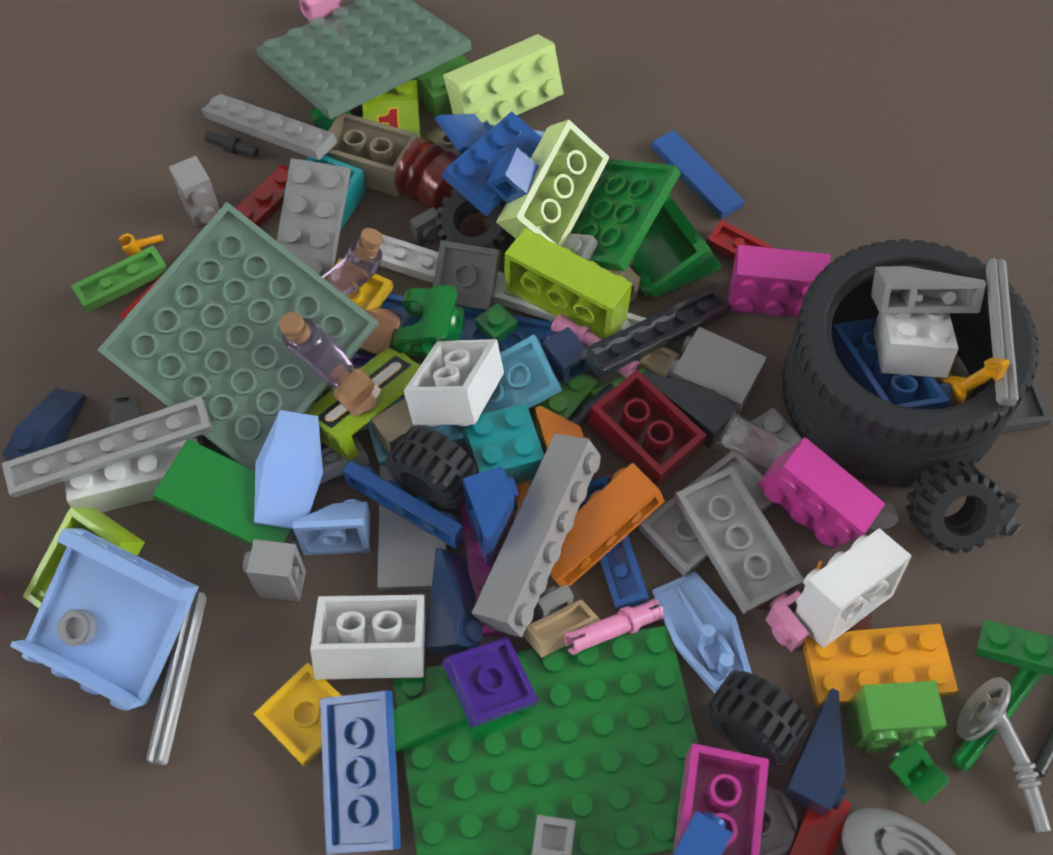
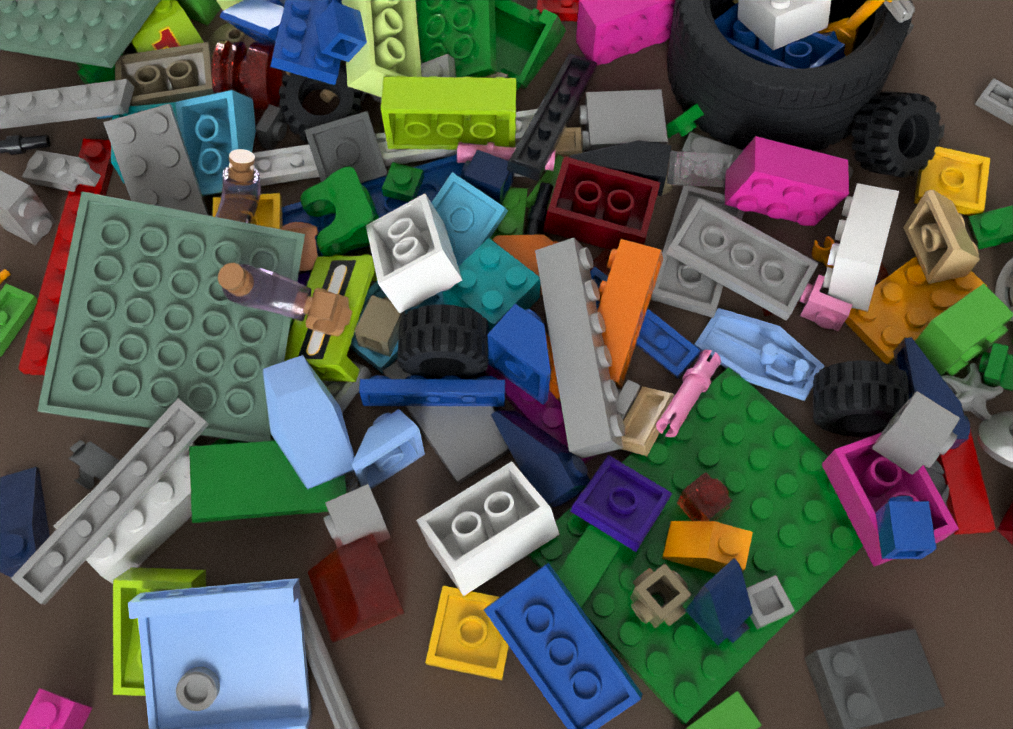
camera: 30 degrees left, 5 degrees up
none -> light grey hinge [22,150,101,192]
none -> medium azure slope [176,90,256,196]
none -> clear red slope [307,534,404,643]
none -> dark tan brick [630,564,692,628]
none -> light orange slope [662,521,753,574]
none -> green plate [666,104,704,139]
none -> clear red brick [677,472,732,521]
none -> dark blue slope [686,558,753,646]
none -> light grey brick [871,391,960,475]
none -> tan slope [903,189,980,284]
none -> yellow plate [914,147,990,216]
none -> light grey animal [942,363,1003,421]

